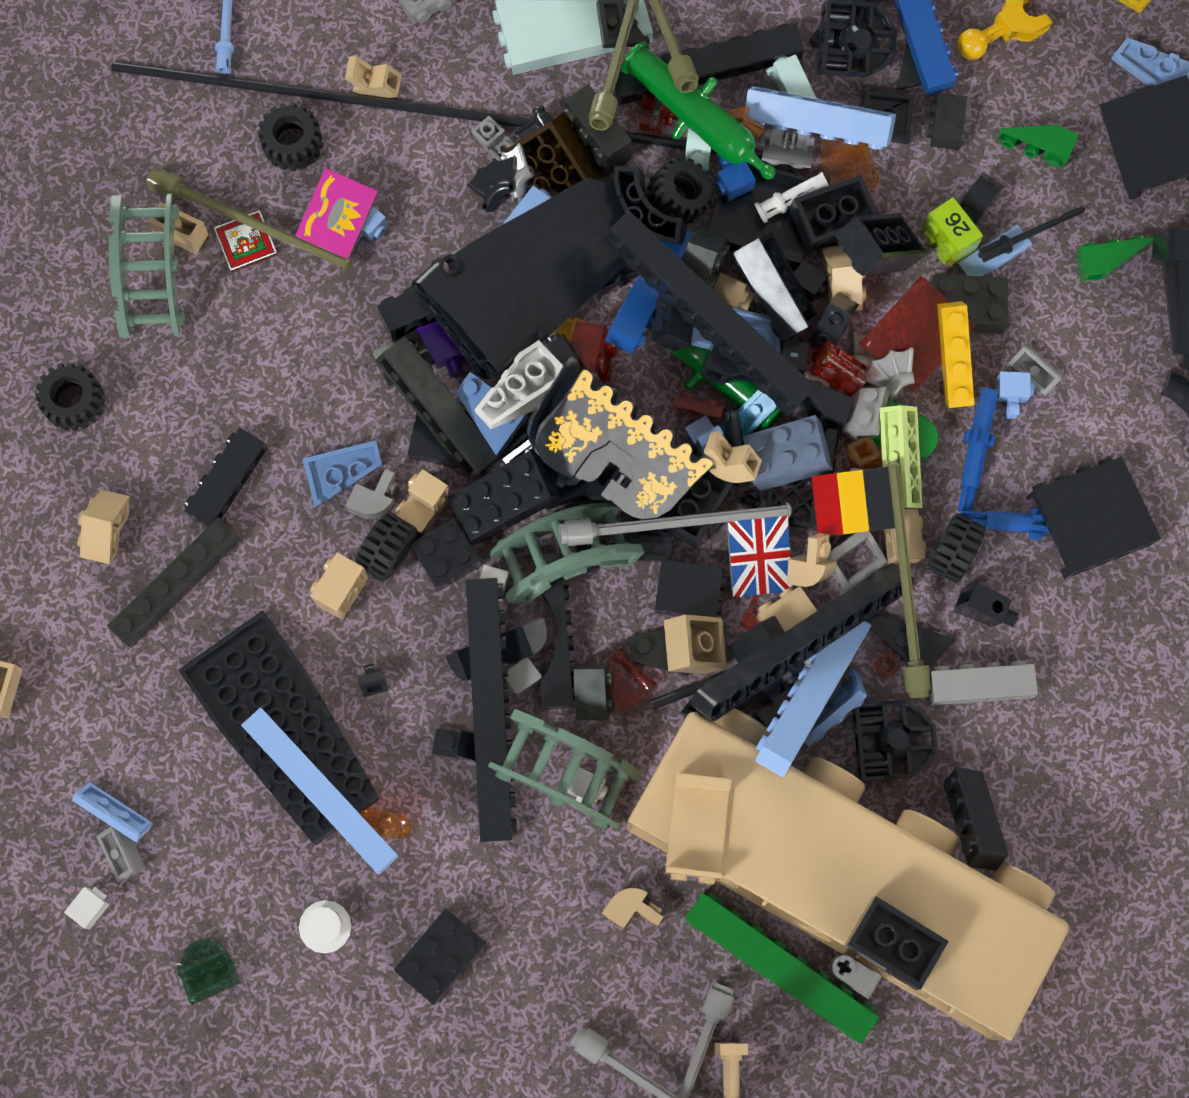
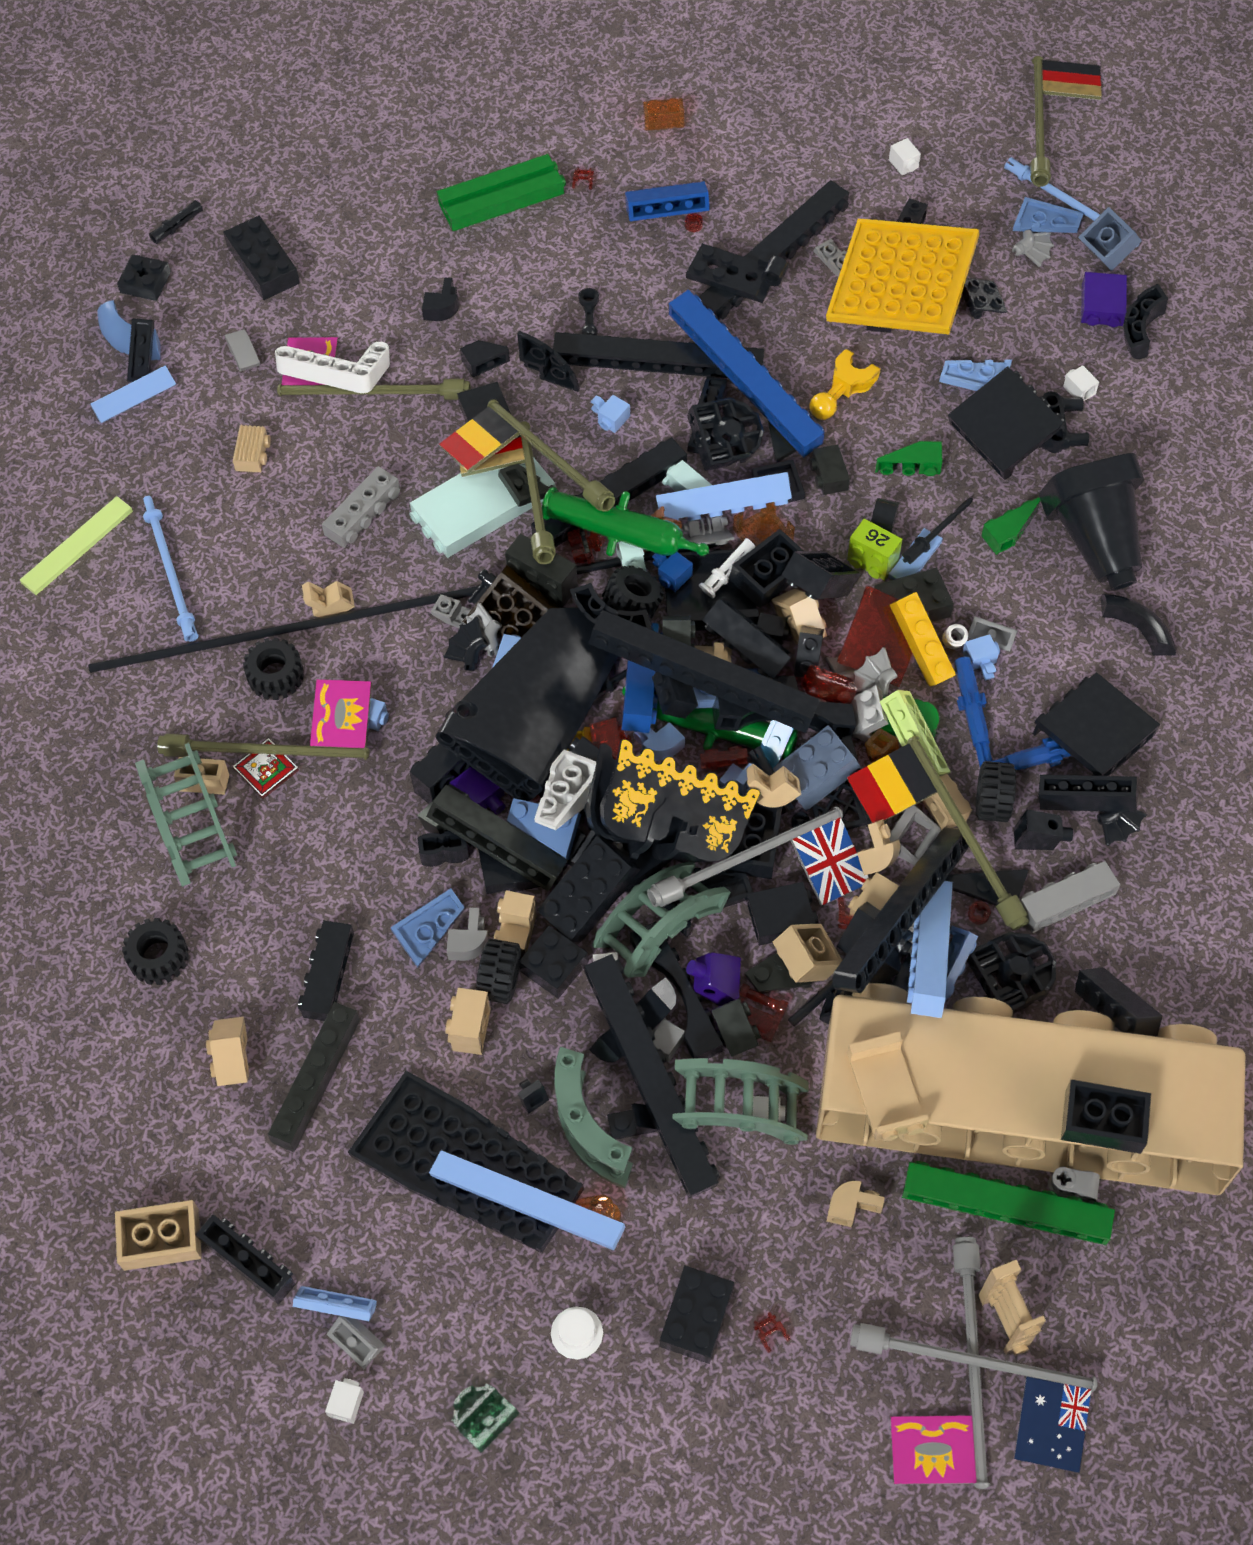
camera: 20 degrees left, 15 degrees down
none -> black brick [195,1214,296,1305]
none -> black brick [417,831,469,867]
none -> sand green fence [554,1047,633,1189]
none -> light blue brick [633,722,685,760]
none -> dark purple torso [686,953,741,1006]
none -> clear red piece [753,1312,791,1353]
none -> white brick [942,624,968,649]
none -> black brick [1038,775,1138,812]
none -> black arm [1097,810,1147,846]

